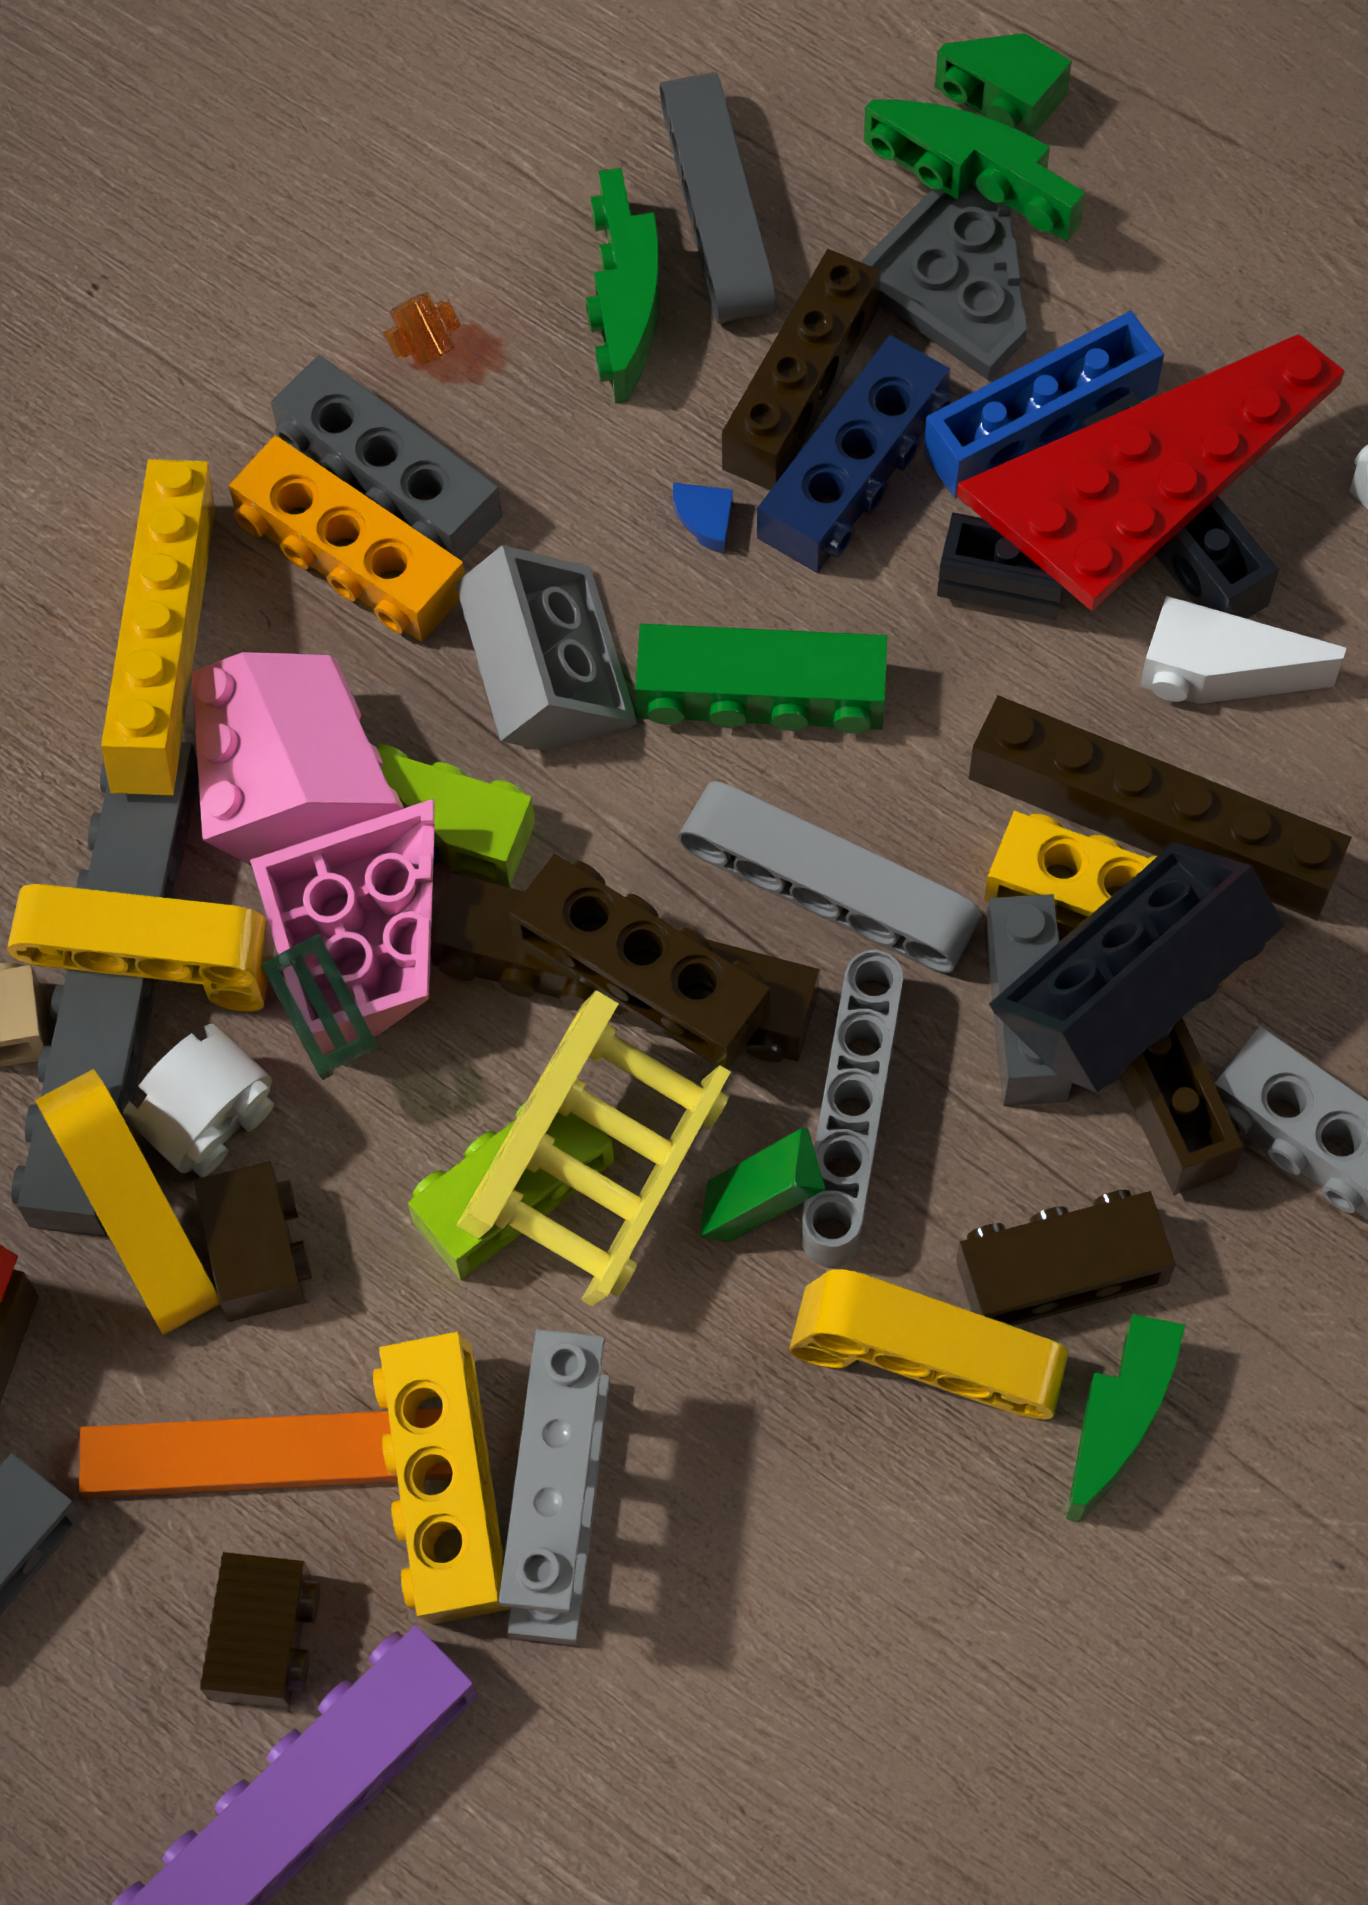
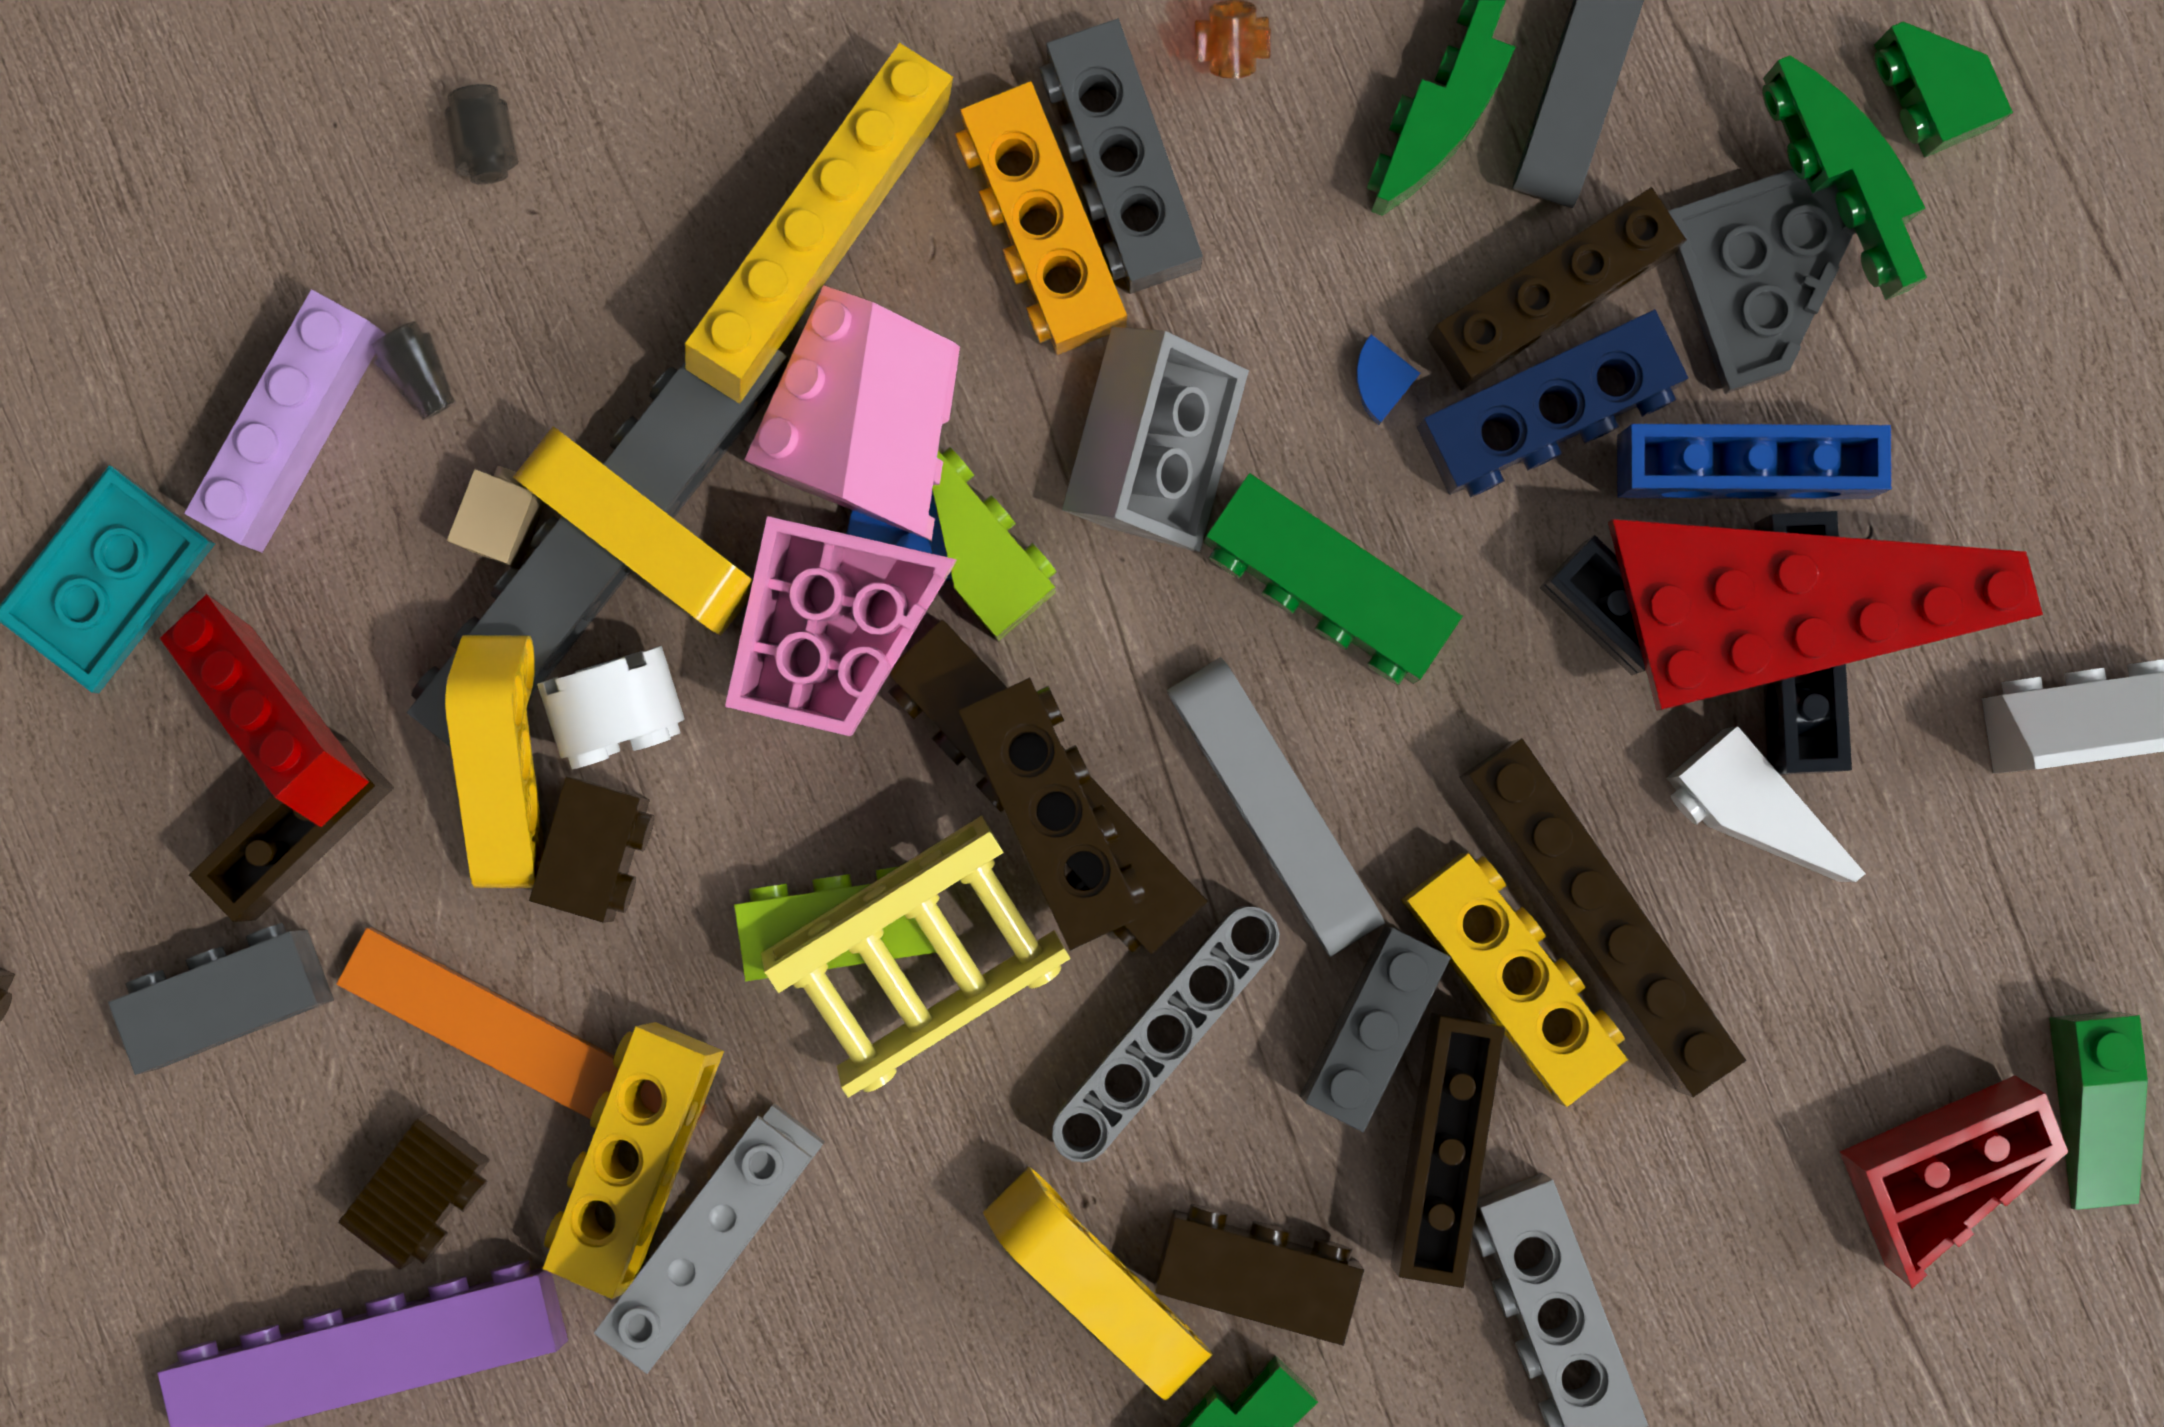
camera: 30 degrees right, 20 degrees up
clear green tile [261,933,381,1080] -> none
green slope [700,1128,826,1241] -> none
black slope [989,842,1284,1093] -> none

